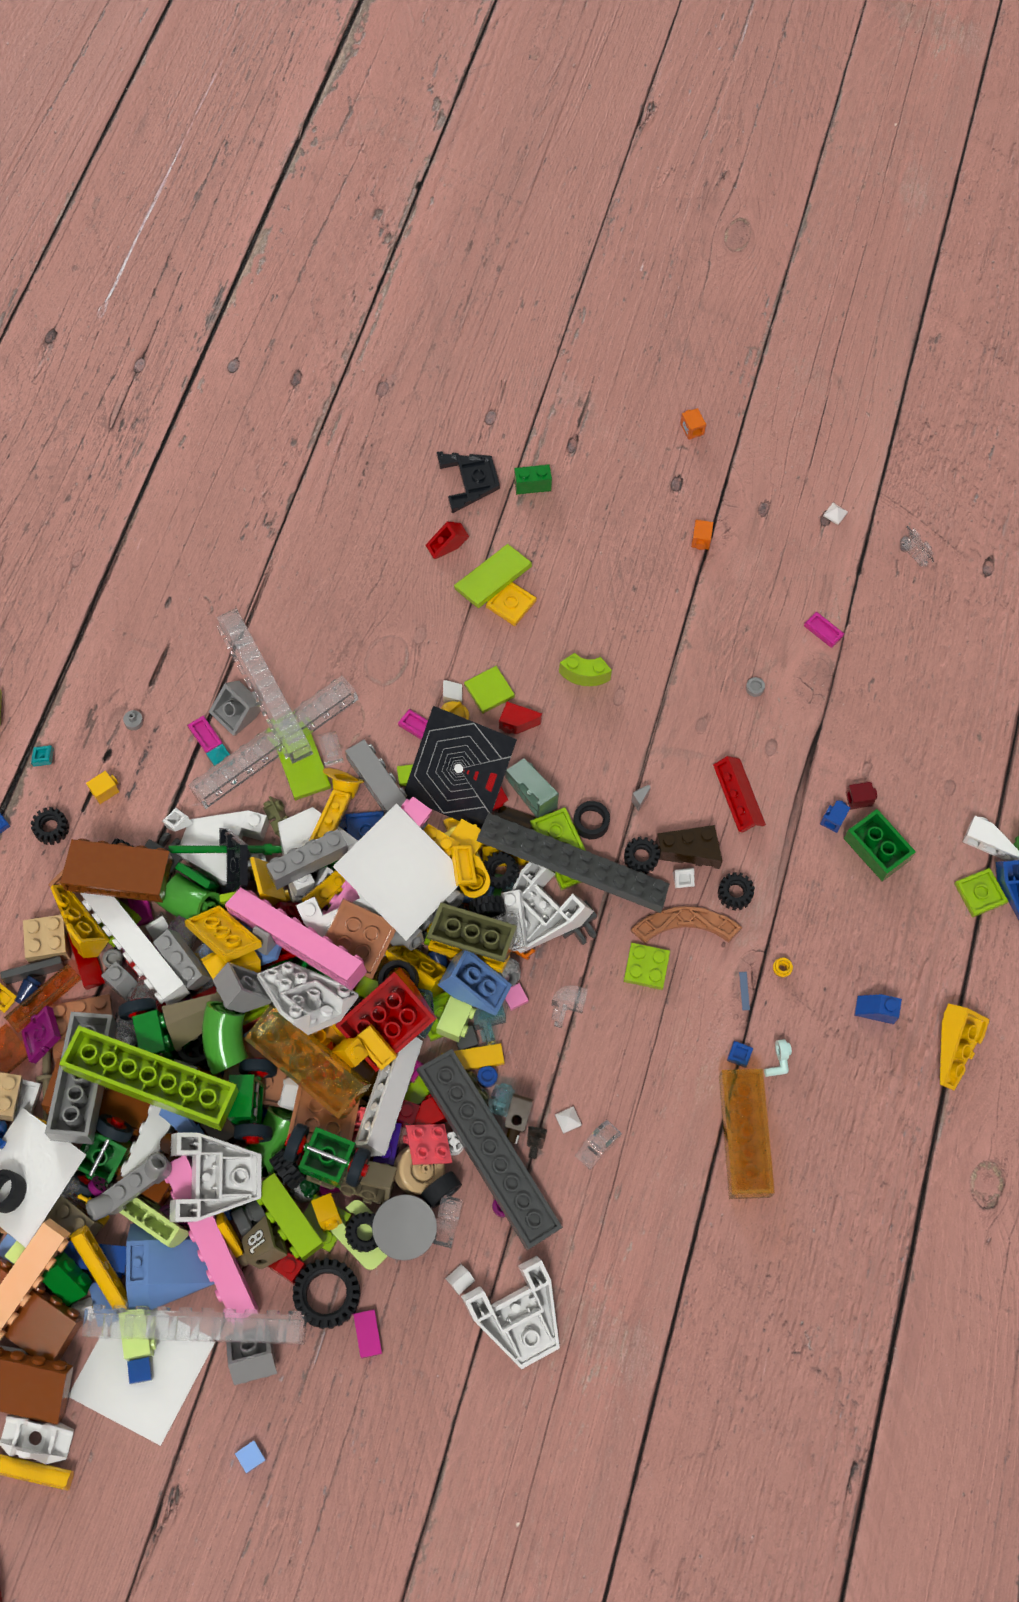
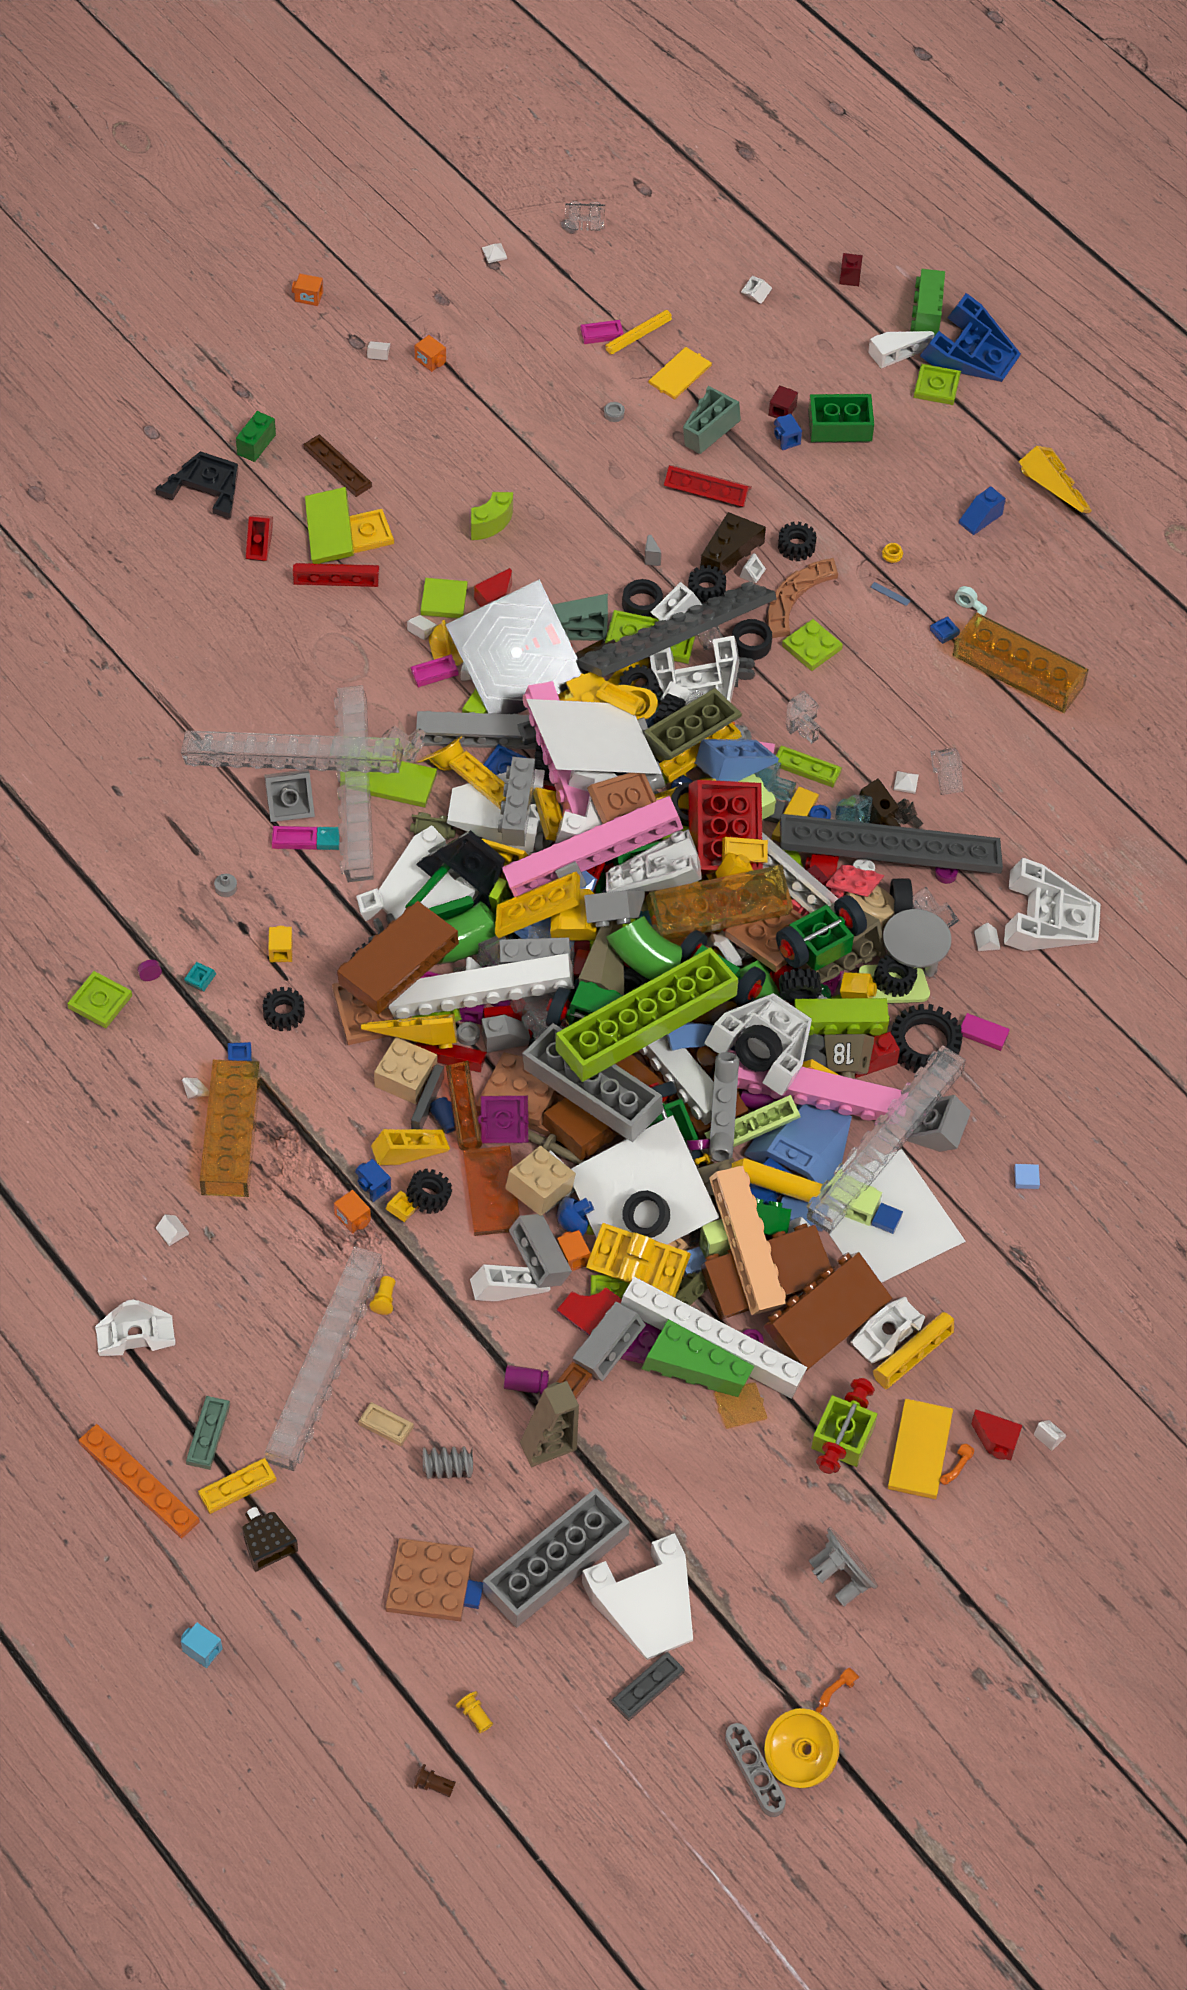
camera: 55 degrees left, 10 degrees down
none -> magenta tile [137,960,162,981]
none -> red panel [293,563,379,587]
none -> reddish brown tile [303,434,372,497]
none -> white slope [367,341,390,360]
none -> yellow axle [605,310,672,355]
none -> yellow piece [649,347,712,399]
none -> white slope [651,582,702,621]
none -> sand green wedge [683,386,741,454]
none -> clear tile [697,626,723,651]
none -> black tyre [732,619,772,660]
none -> black tyre [735,1025,783,1072]
none -> white slope [741,276,772,304]
none -> lime tile [772,745,842,788]

